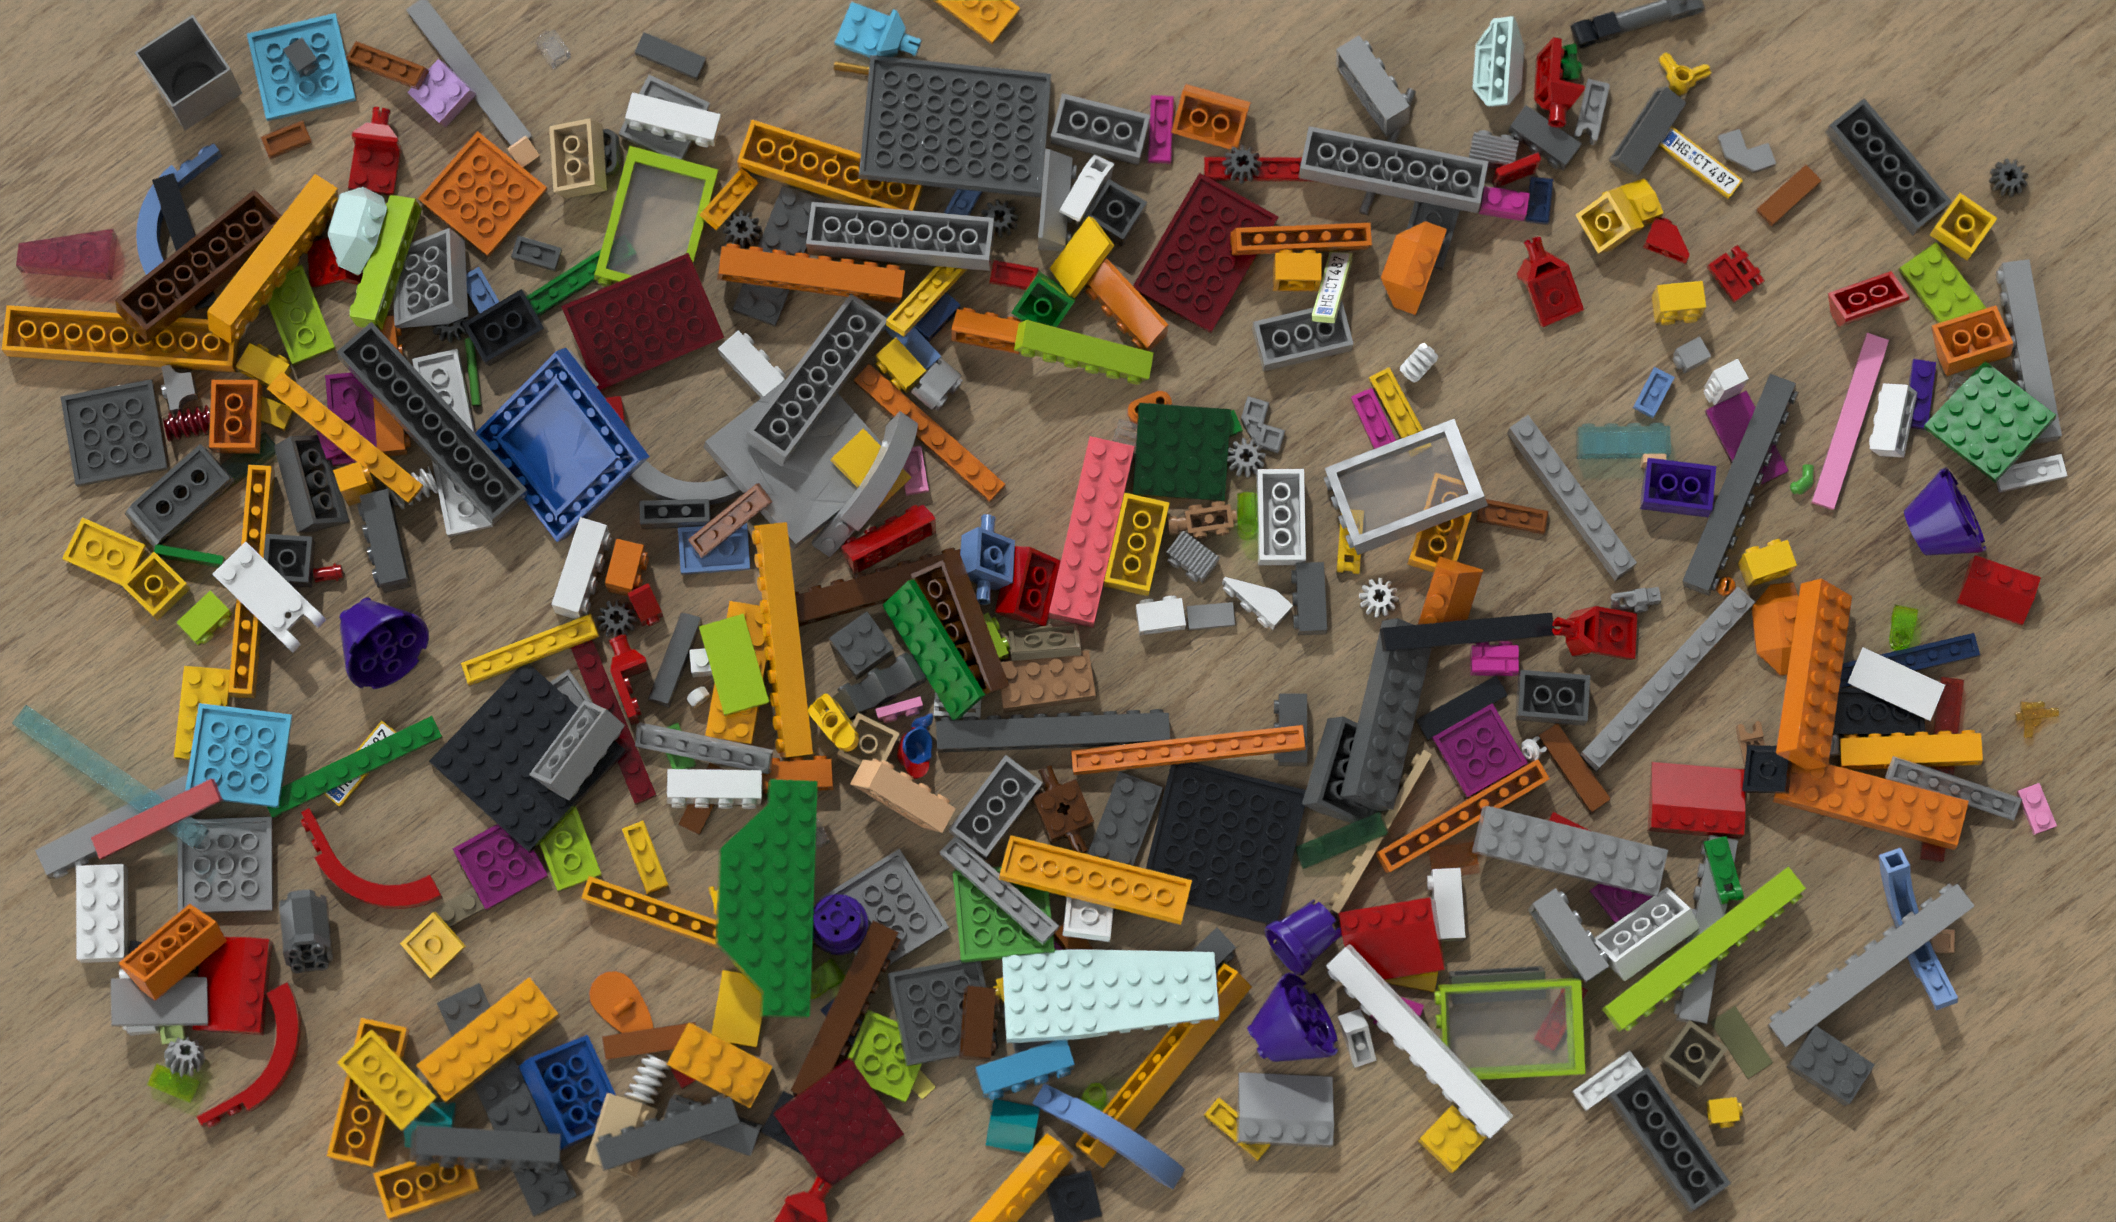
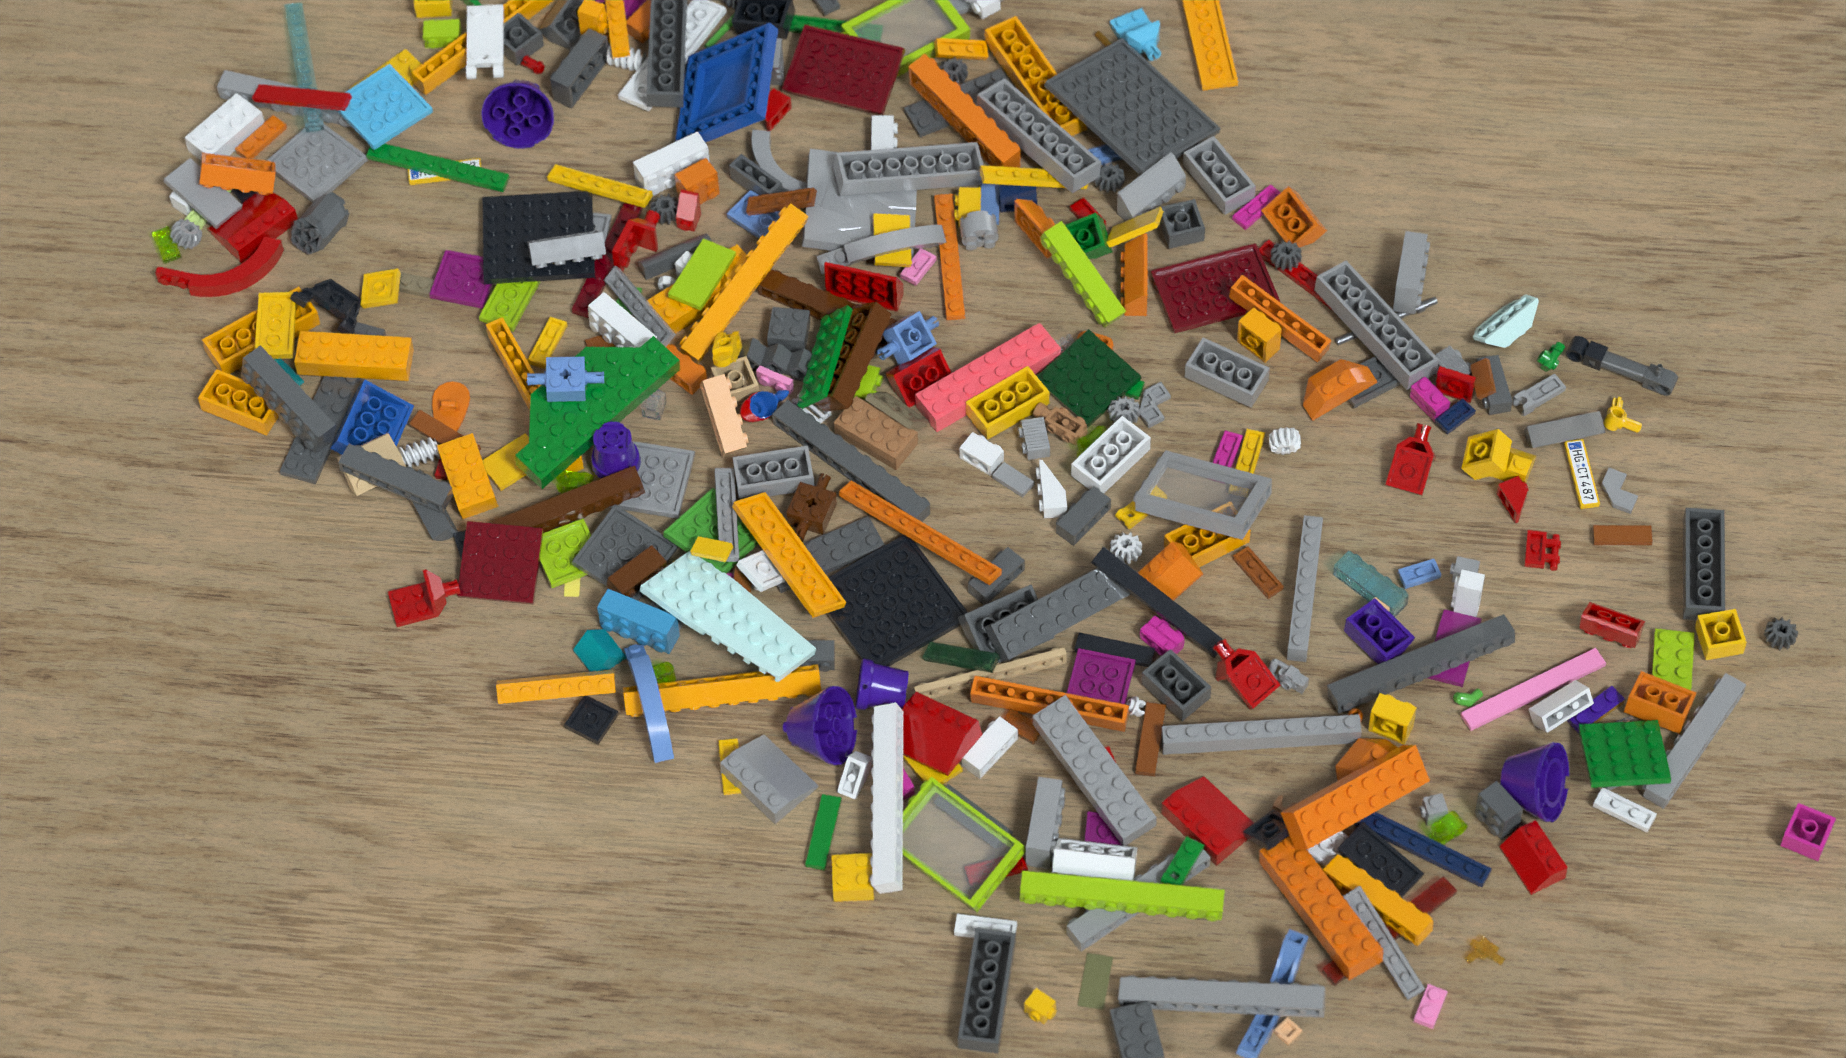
camera: 50 degrees right, 20 degrees down
red arch [300,808,443,909] -> none
white slope [1059,154,1114,222] -> none
tile [1312,251,1353,323] -> none
red plate [1534,37,1585,128] -> none
yellow brick [1651,281,1706,325] -> none
dark tan brick [1659,1020,1728,1089] -> none
white sticker [1848,647,1945,721] -> none
none -> orange plate [235,115,287,159]
none -> black wing [290,279,361,334]
none -> medium blue brick [527,357,604,402]
none -> yellow tile [690,536,733,562]
none -> green tile [805,794,842,870]
none -> light grey brick [1420,793,1448,826]
none -> dark orange tile [1470,358,1496,400]
none -> dark grey brick [1475,781,1523,840]

